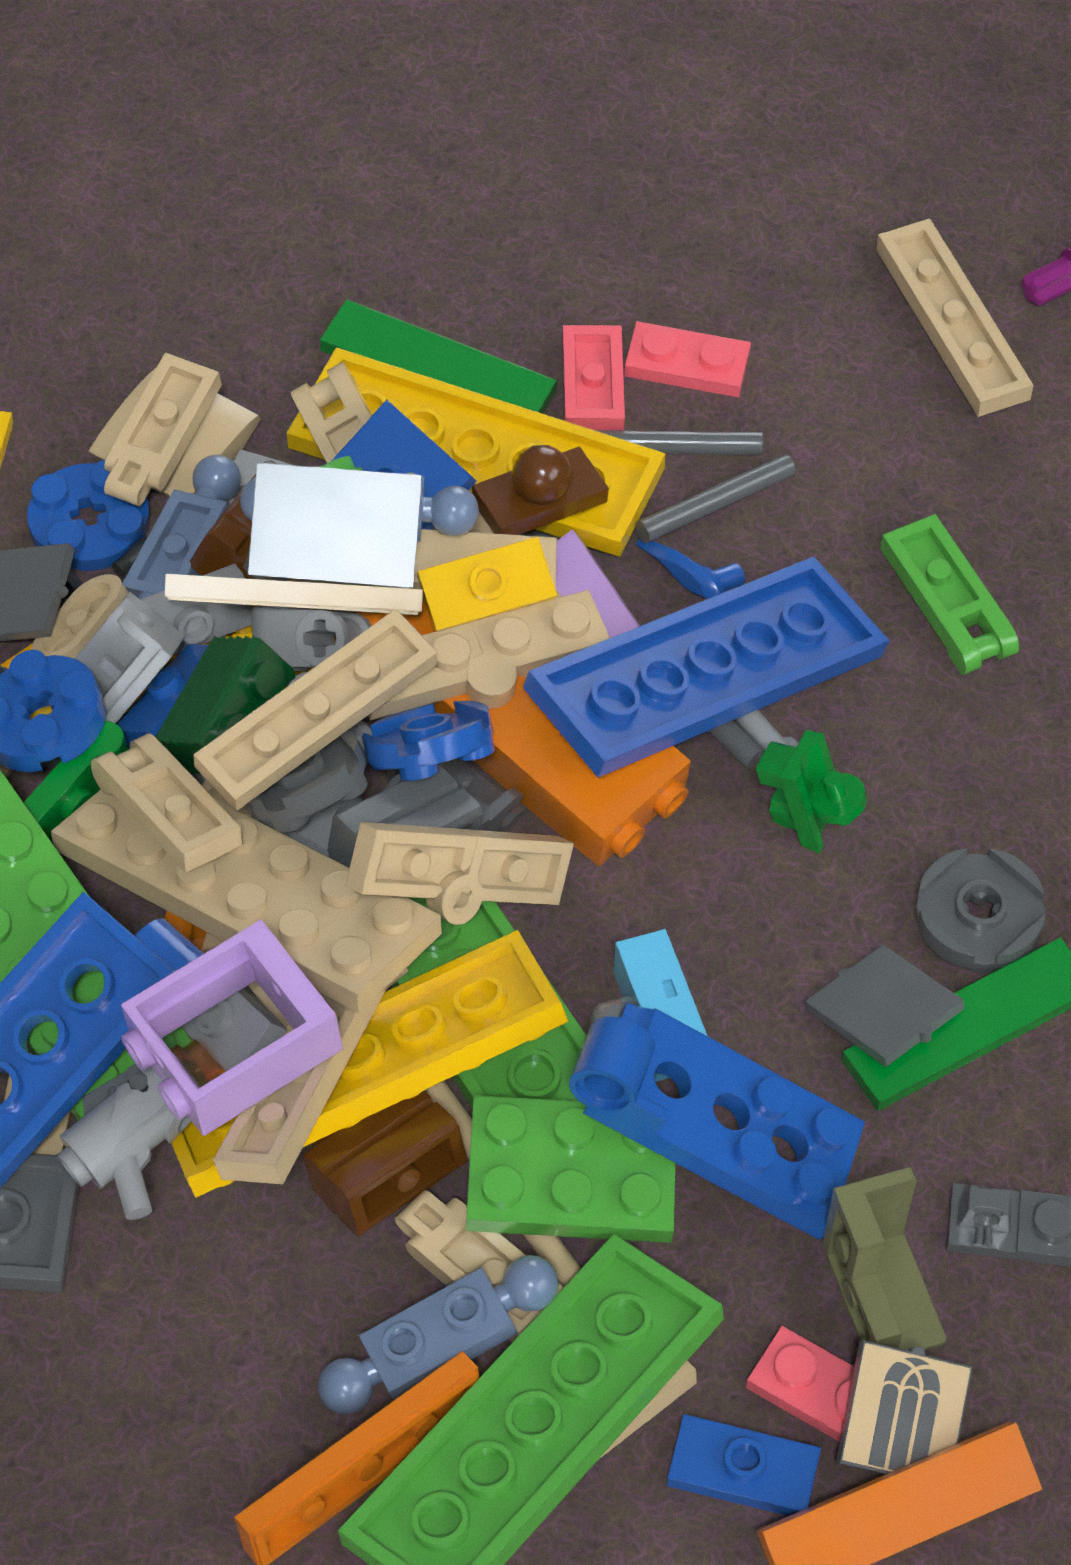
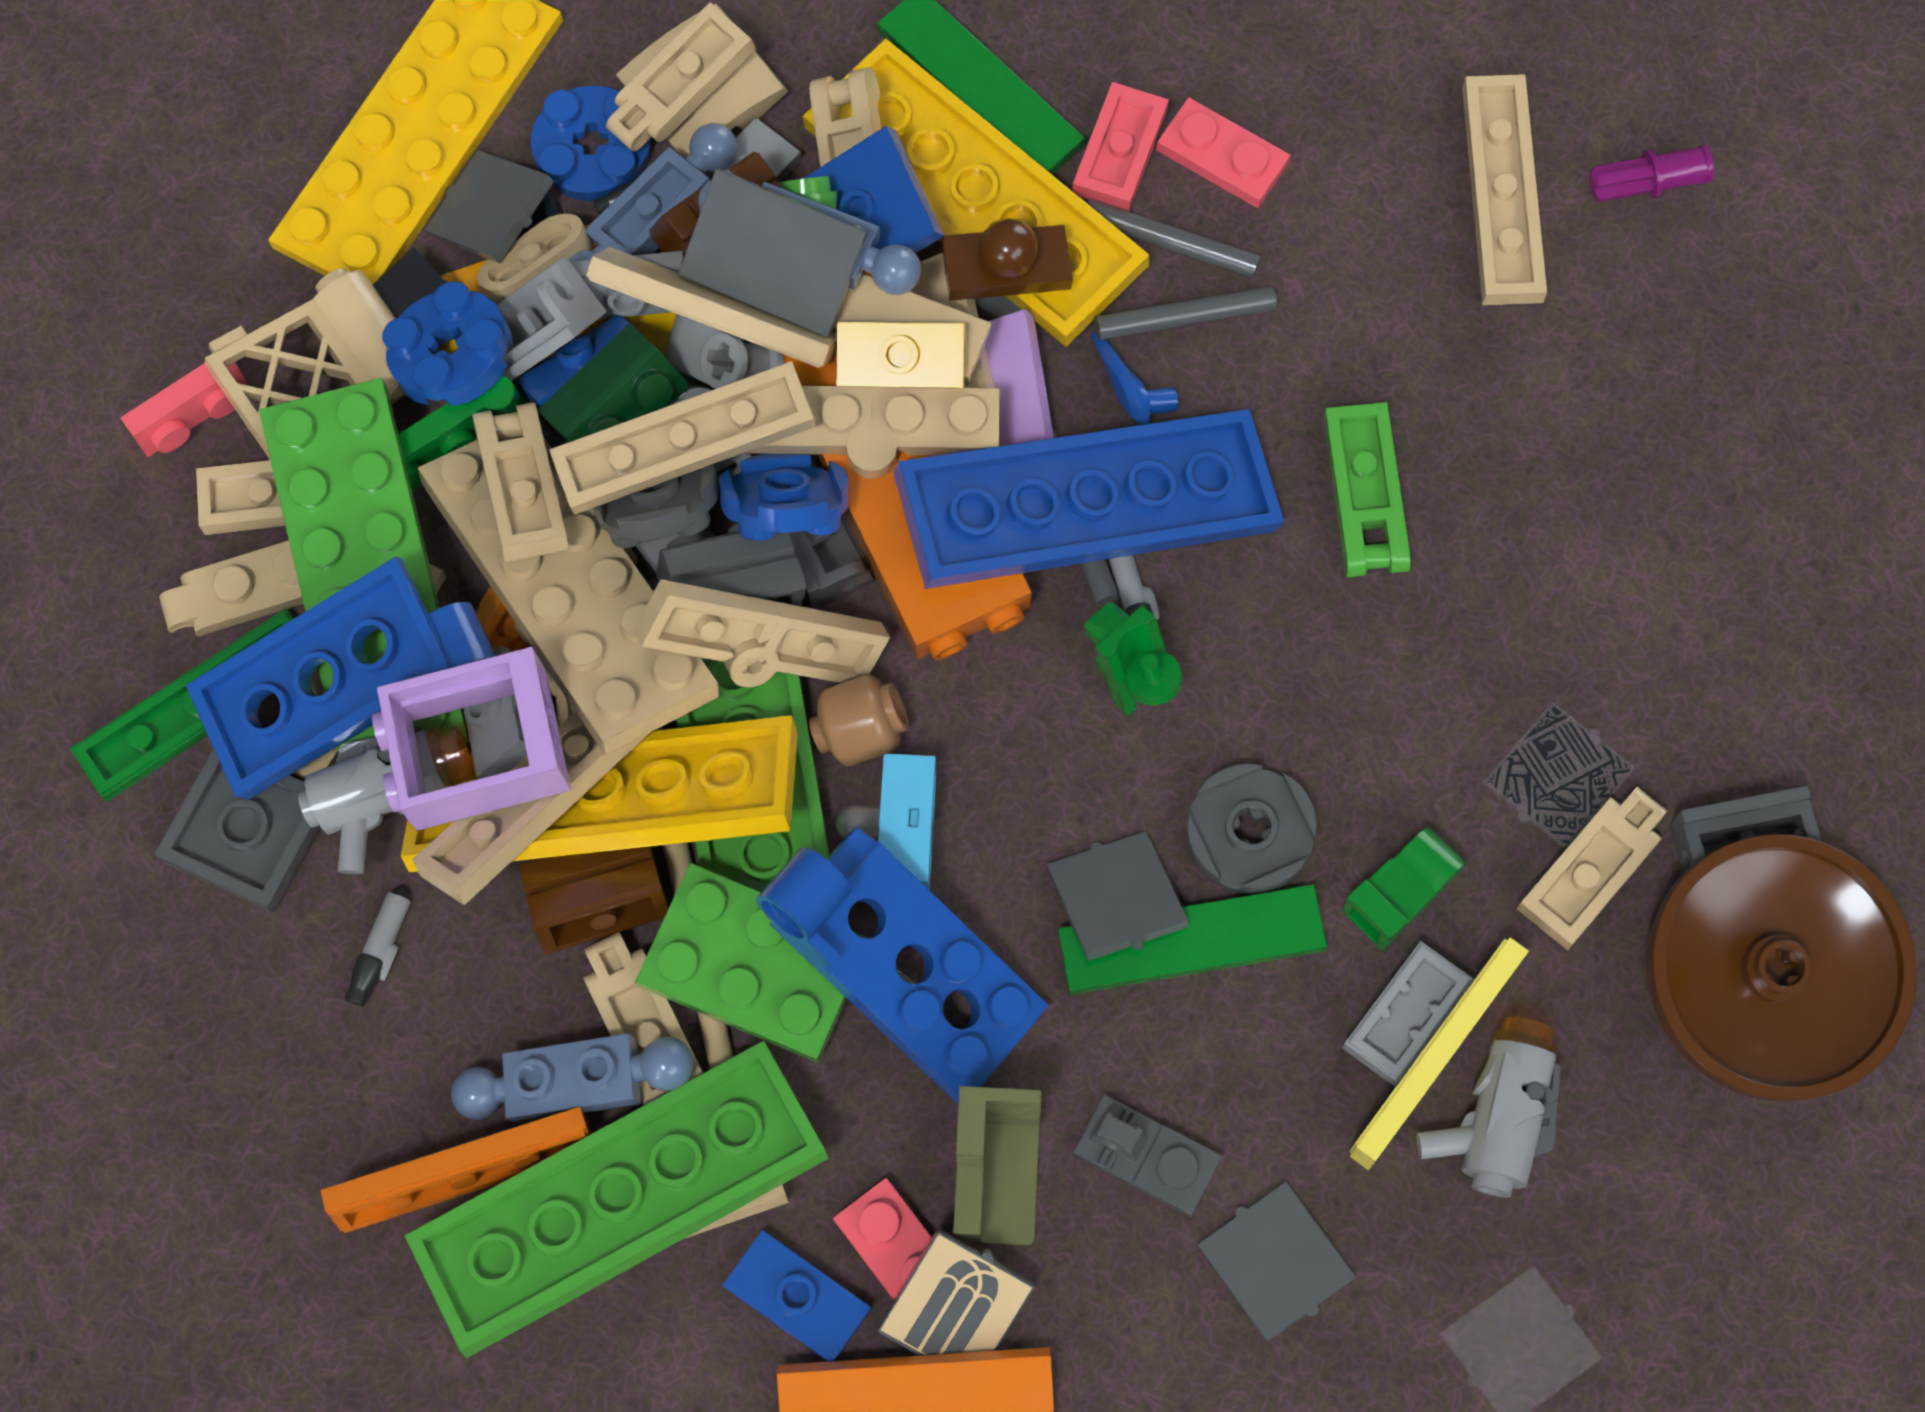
camera: 25 degrees right, 15 degrees up
none -> piece [344,885,411,1007]
none -> medium nougat head [809,674,909,767]

